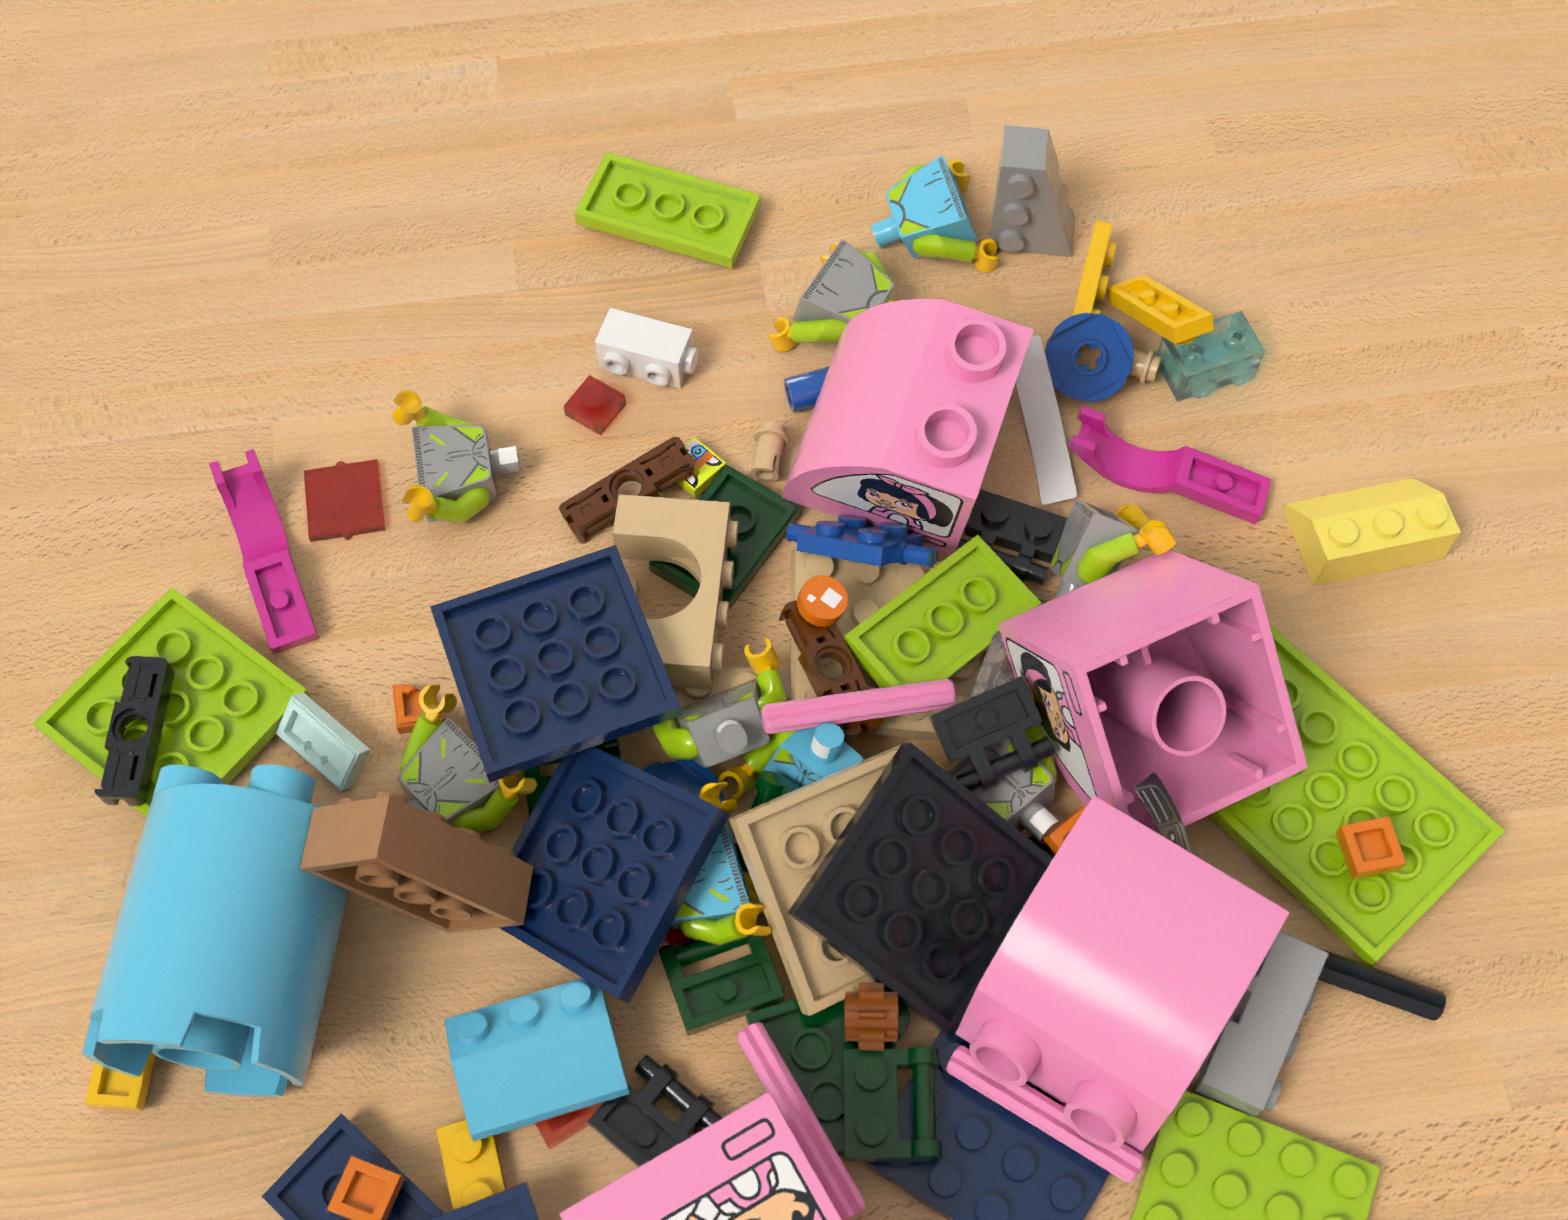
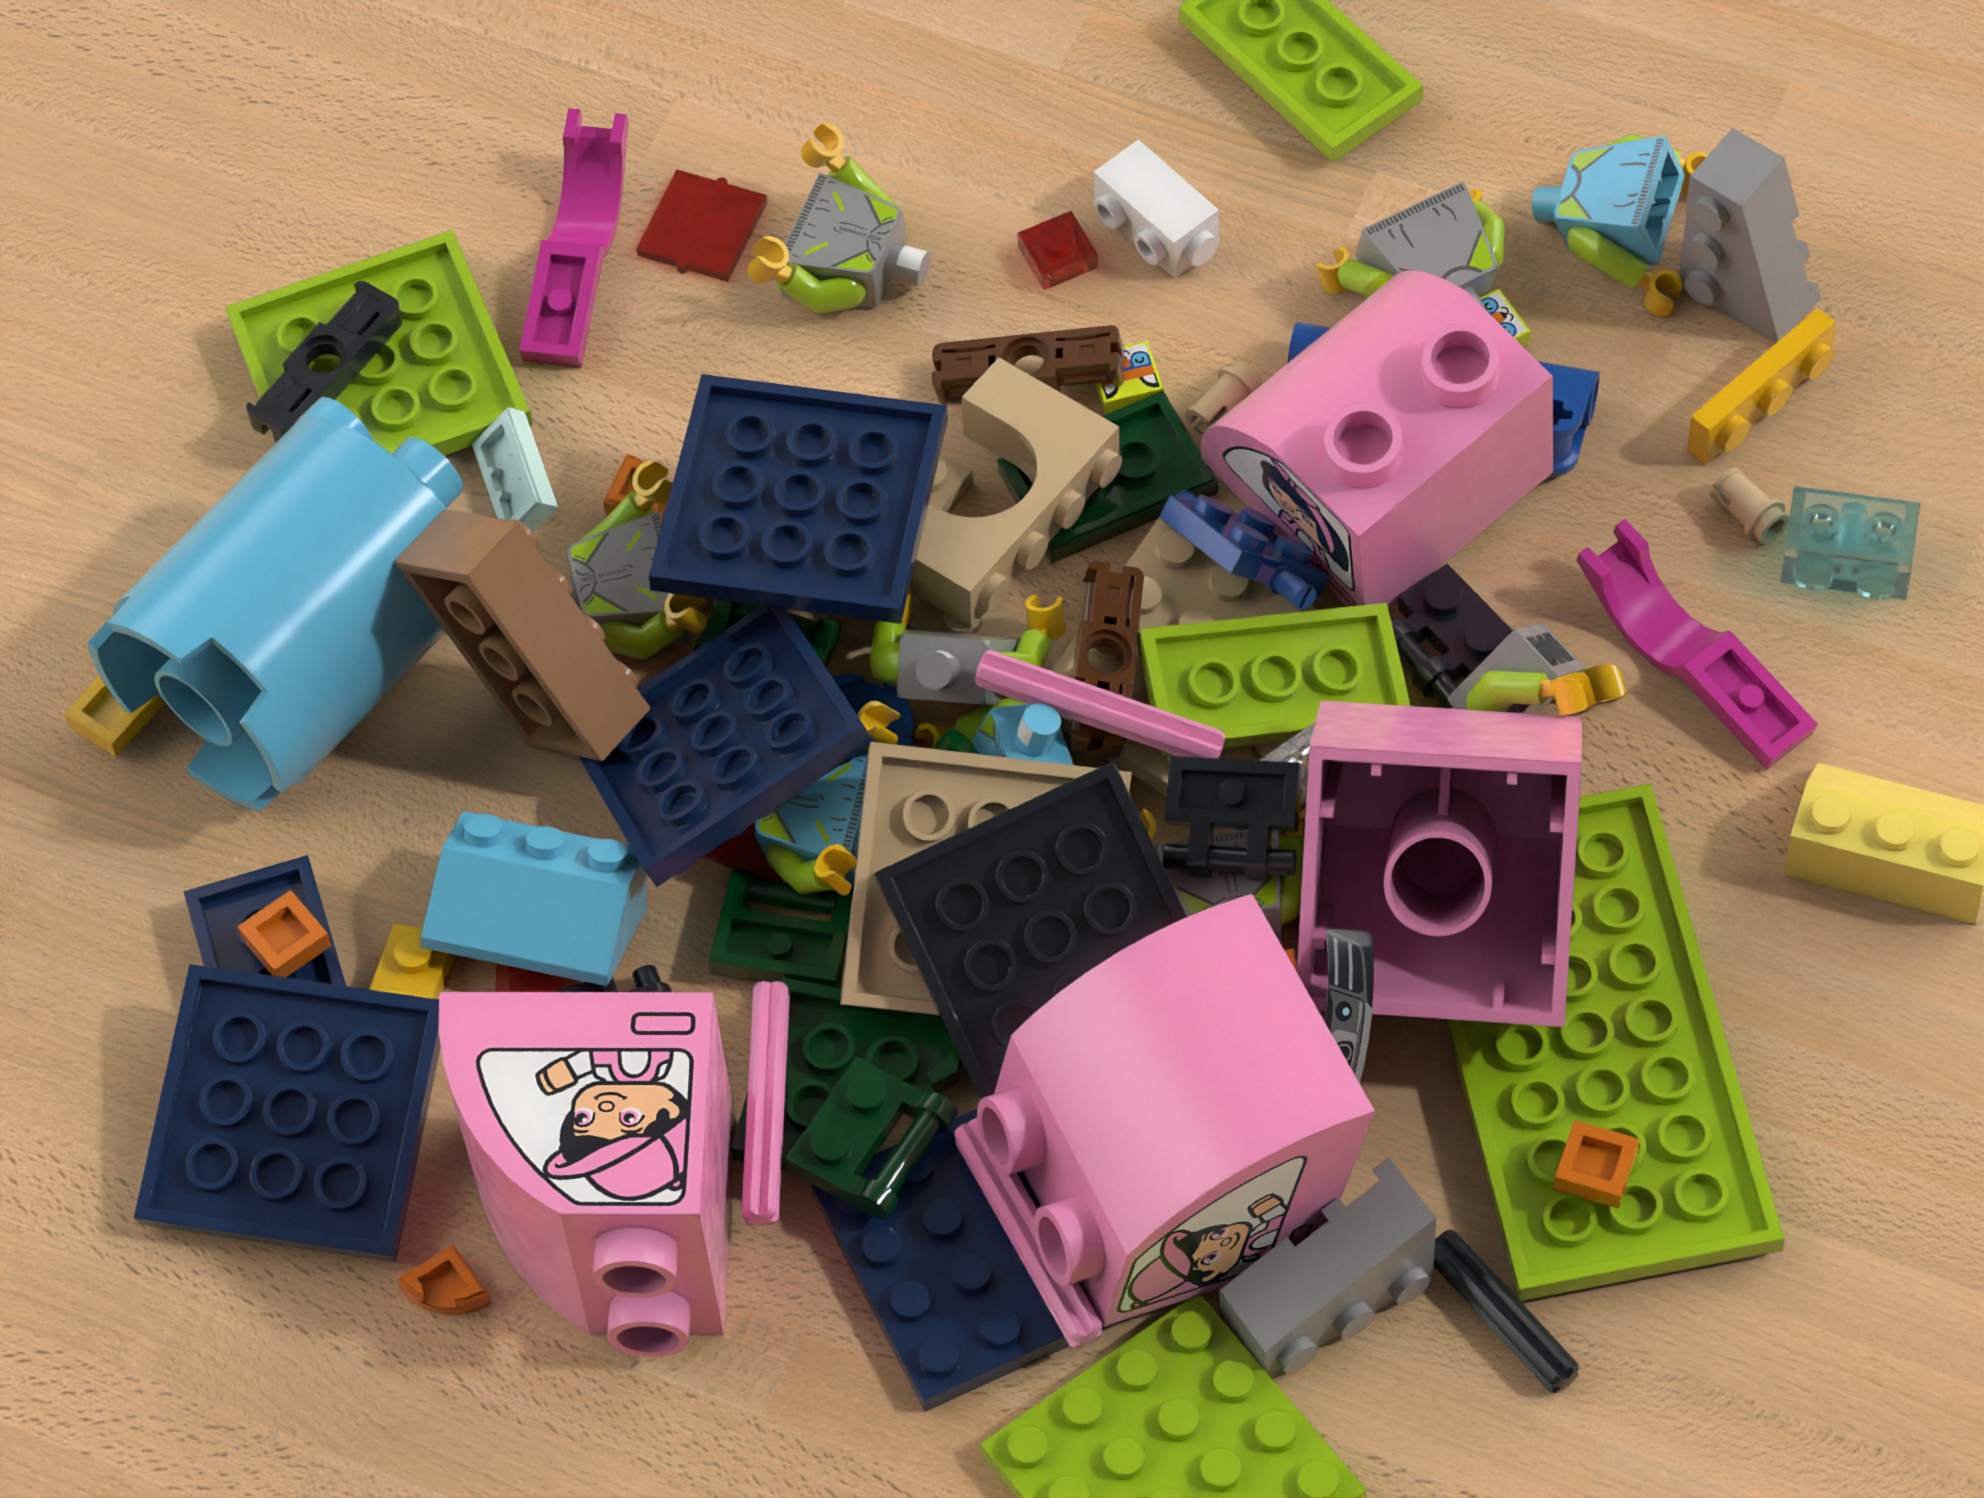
camera: 35 degrees right, 5 degrees down
orange tile [797,575,848,627] -> none
dark orange gear [845,983,898,1051] -> none
white sticker [1016,335,1077,505] -> none
blue plate [1045,313,1134,402] -> none
yellow plate [1106,274,1214,344] -> none

